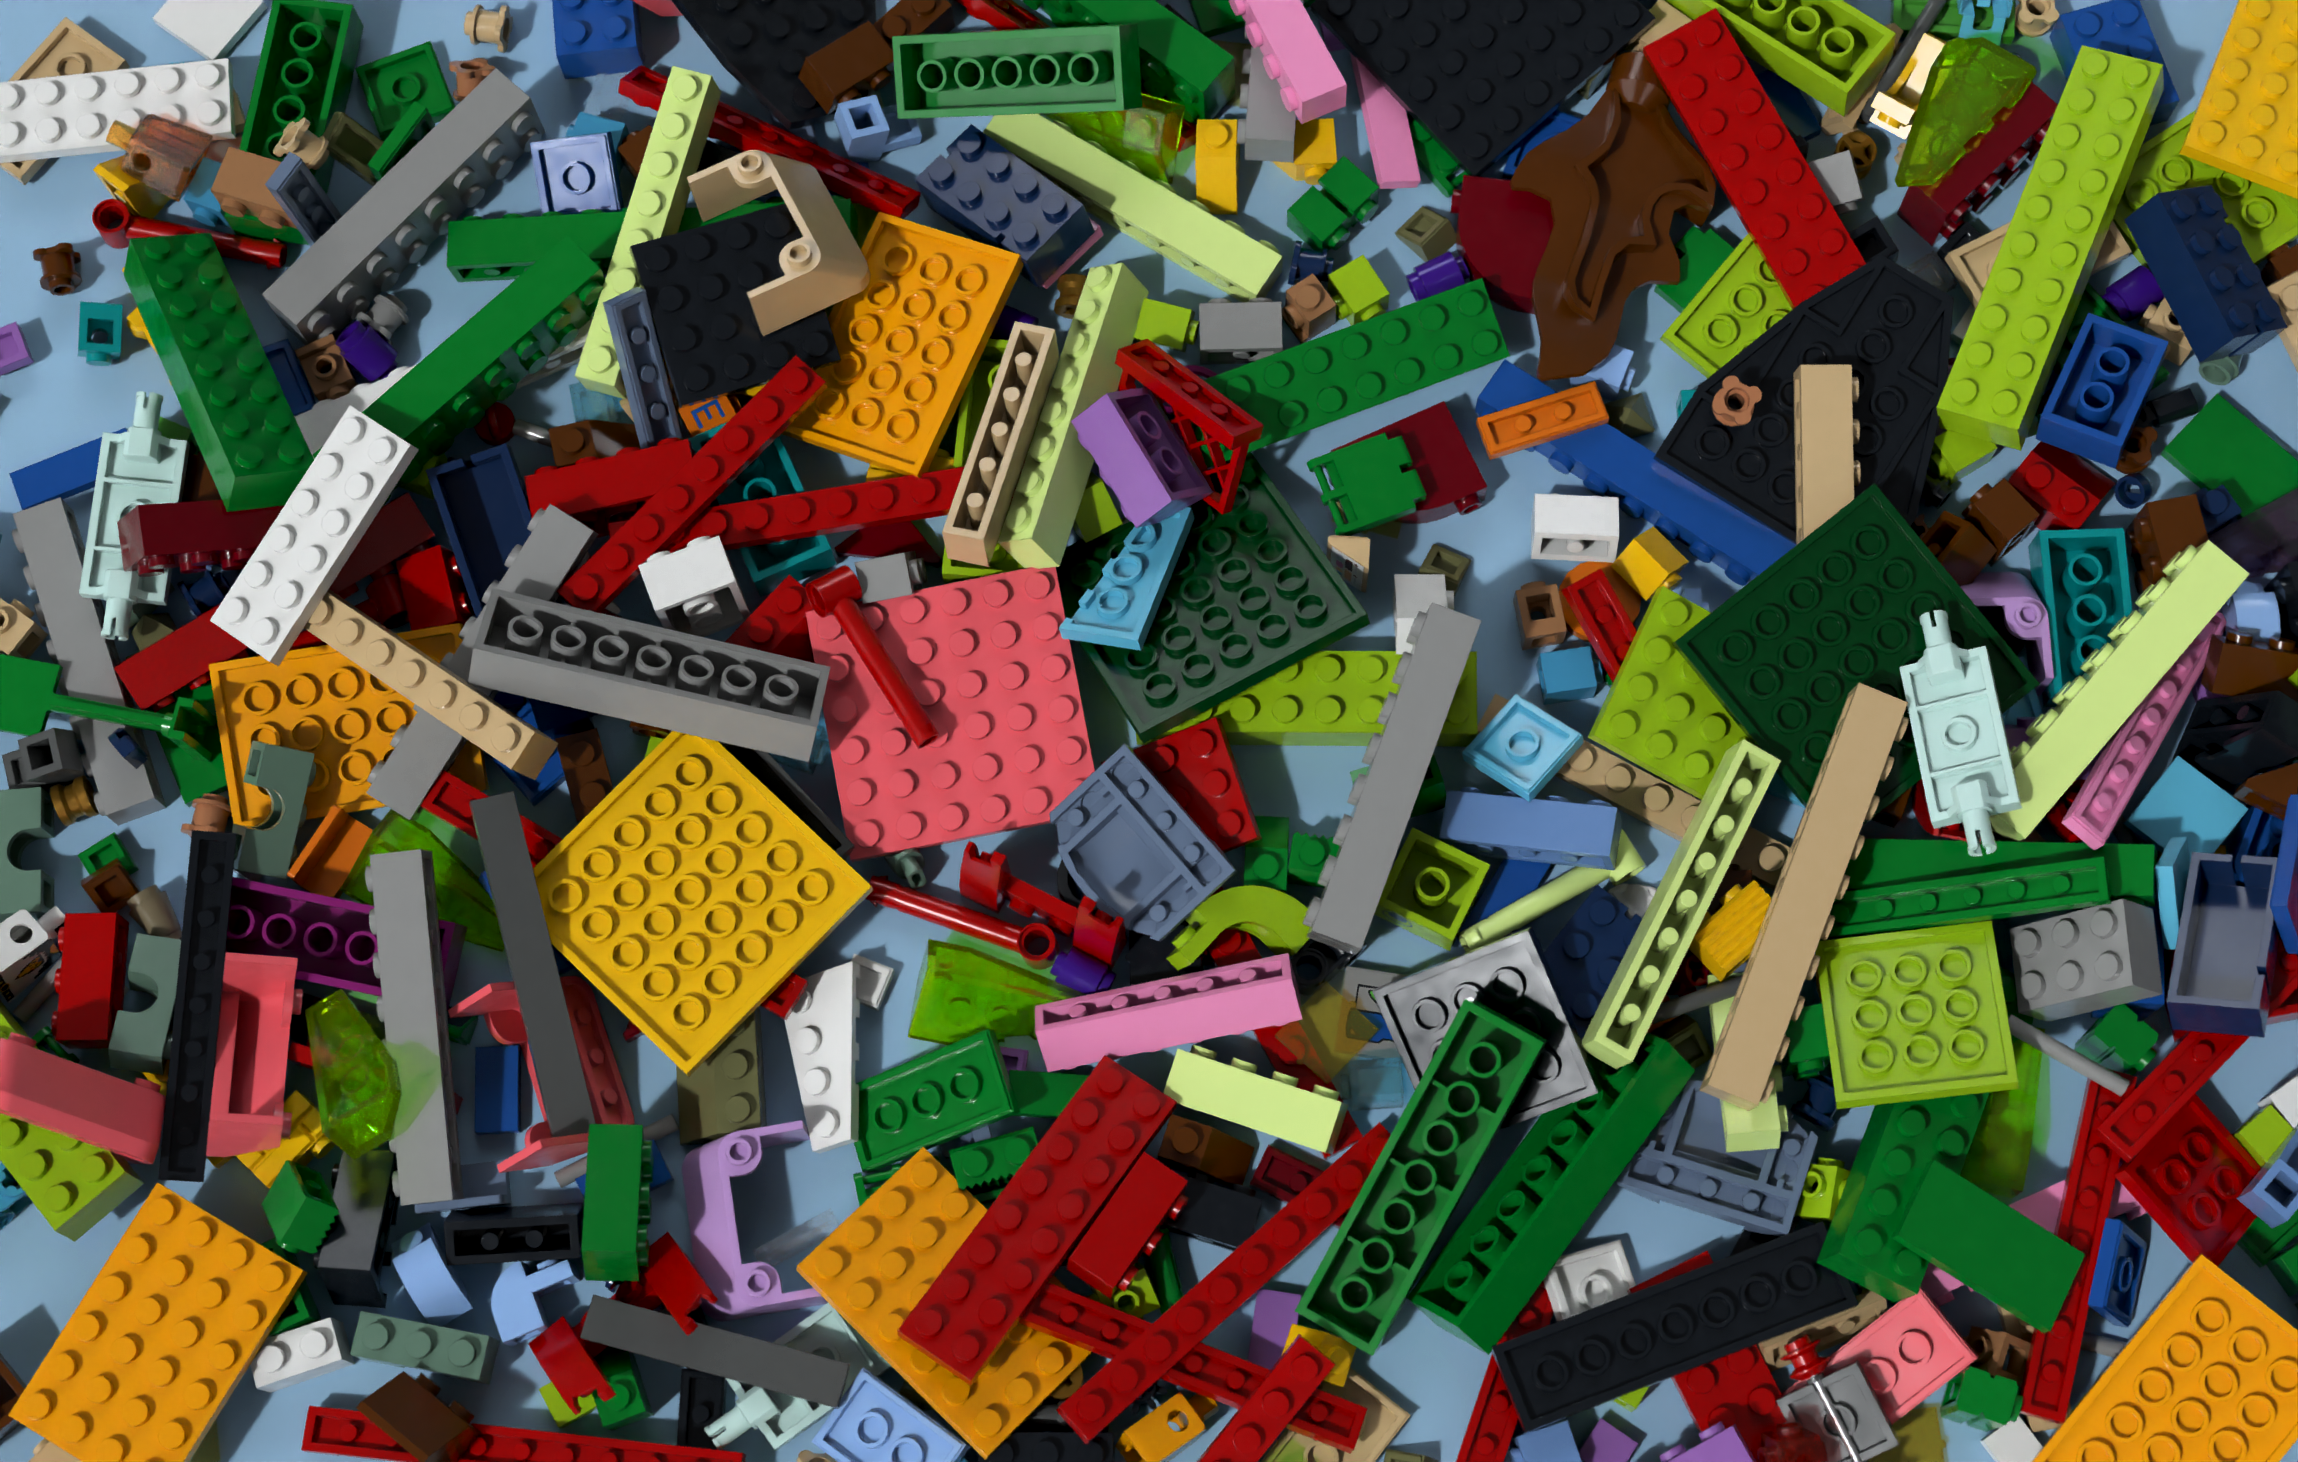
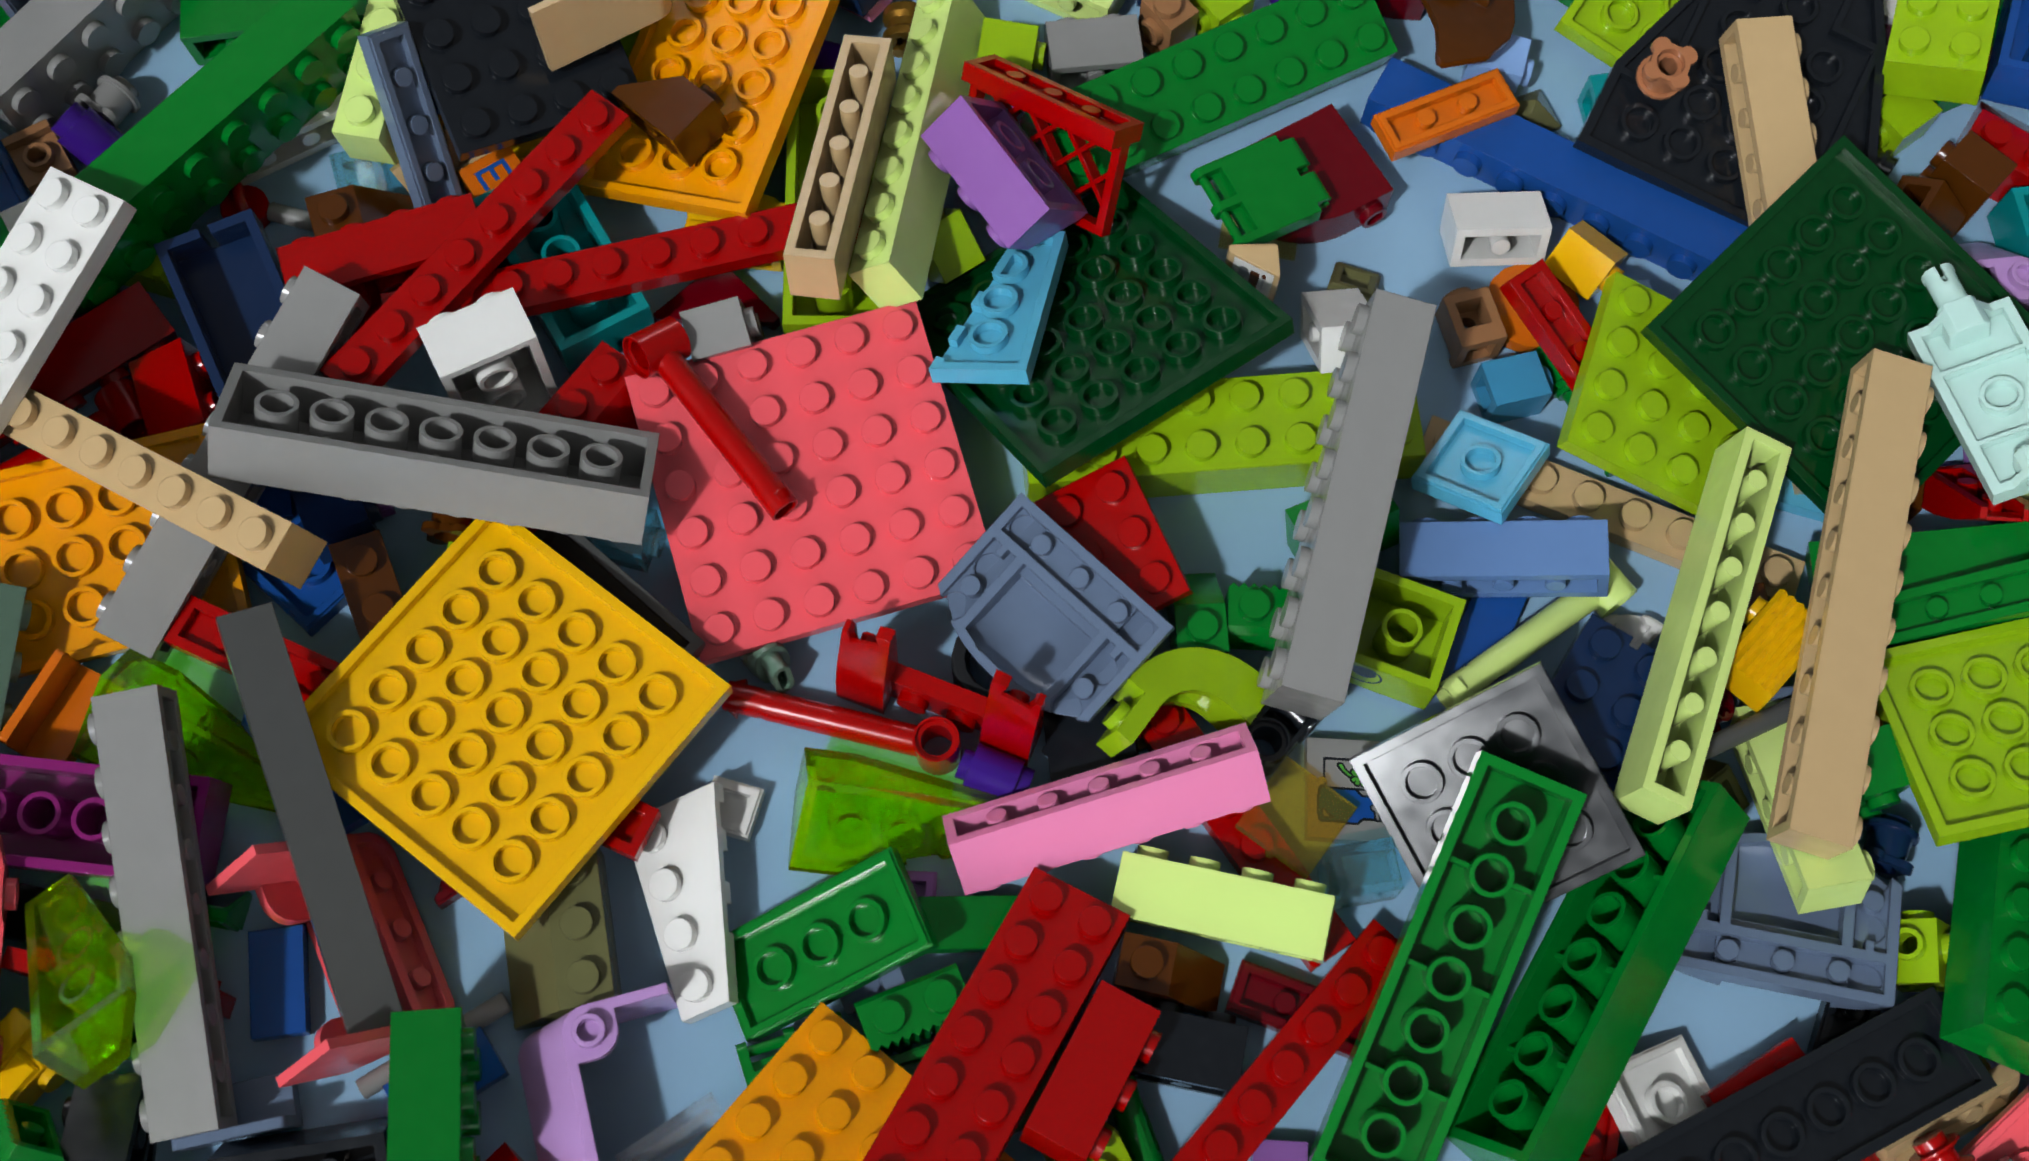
camera: 15 degrees left, 5 degrees down
none -> reddish brown slope [611,75,731,167]

